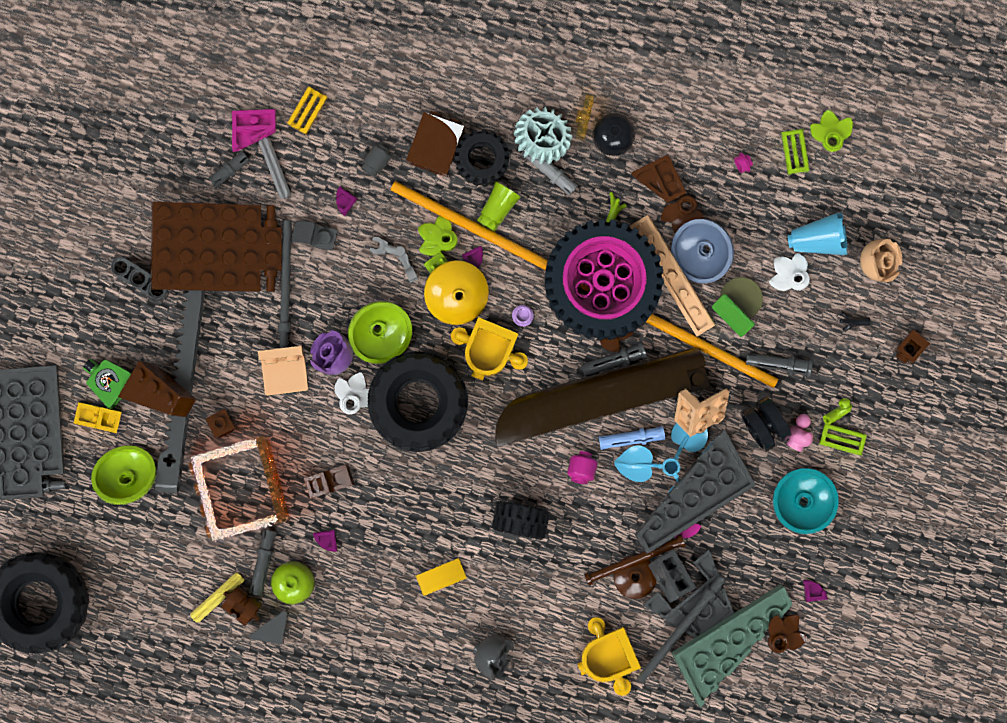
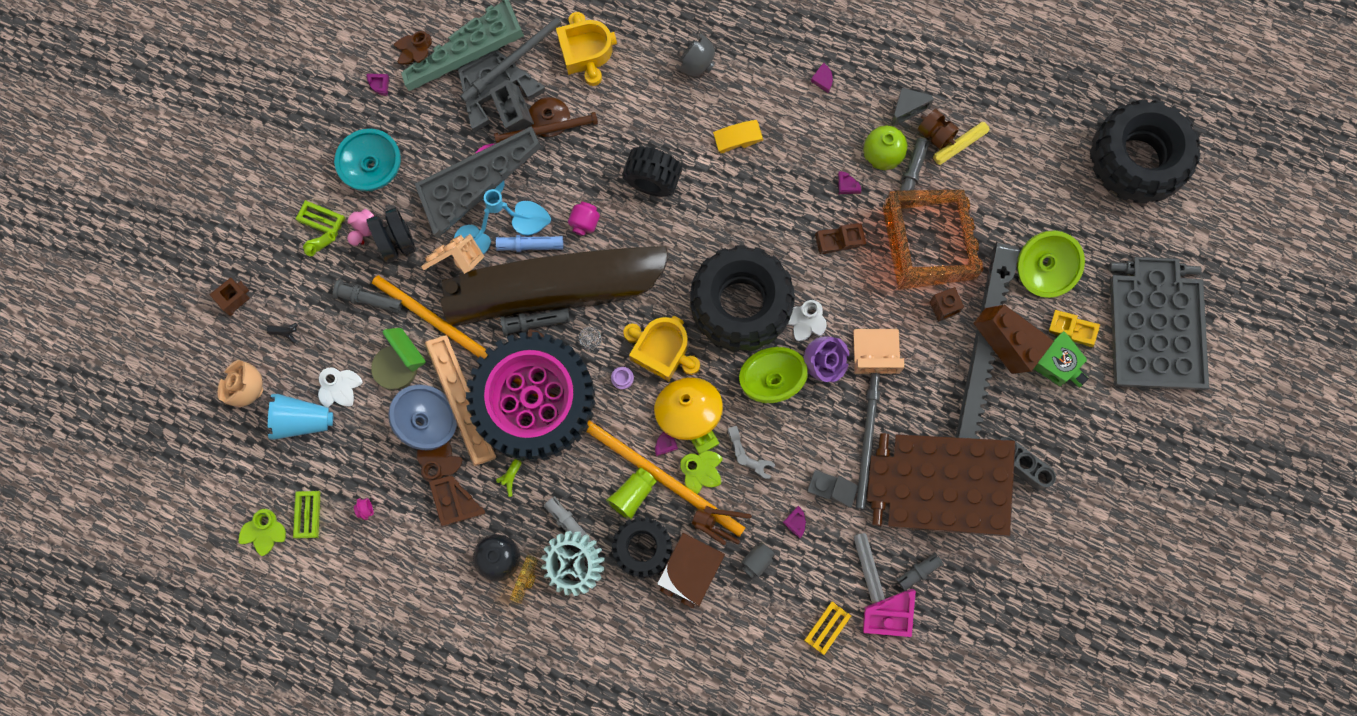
camera: 170 degrees left, 10 degrees down
none -> clear wheel [579,327,602,352]
none -> reddish brown plant [692,506,752,545]
none -> magenta tile [811,63,833,93]

